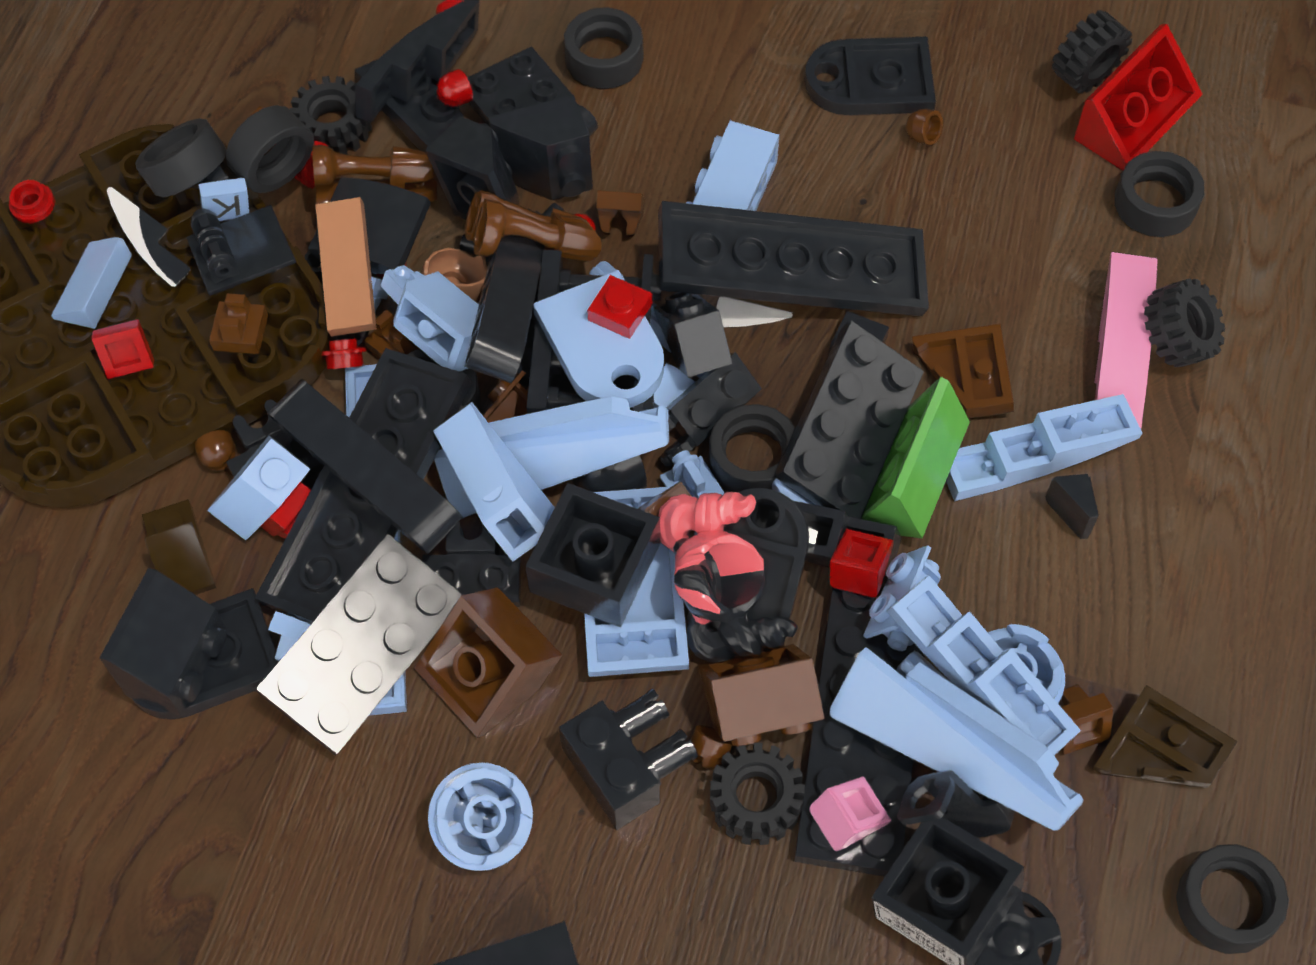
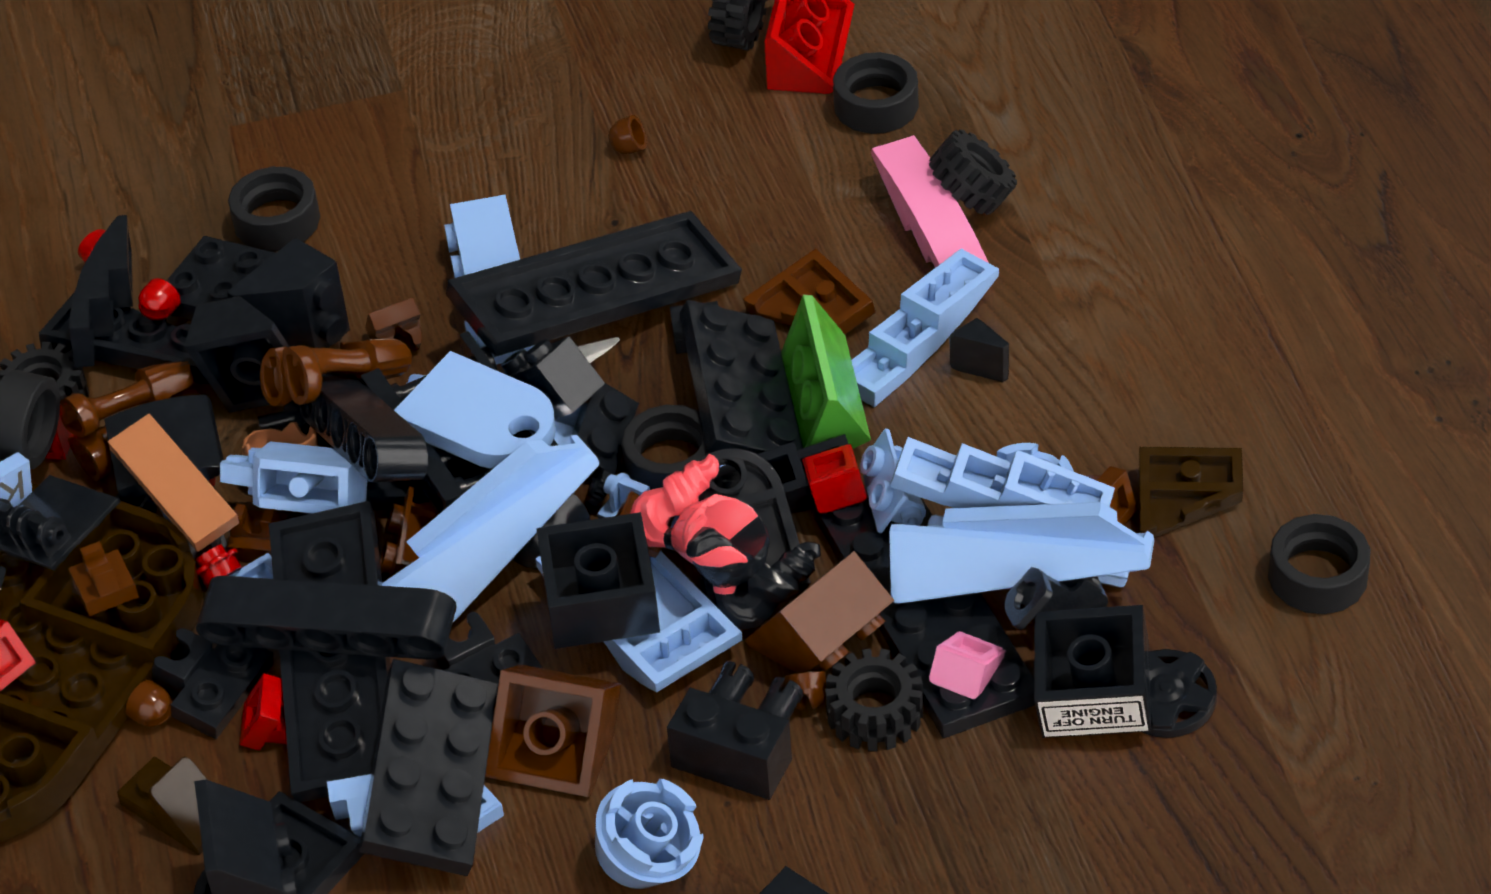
camera: 30 degrees left, 15 degrees down
light blue slope [207,436,310,540] -> none
light blue slope [434,402,555,561] -> none
red plate [587,275,652,339] -> none
black tile [805,36,936,115] -> none

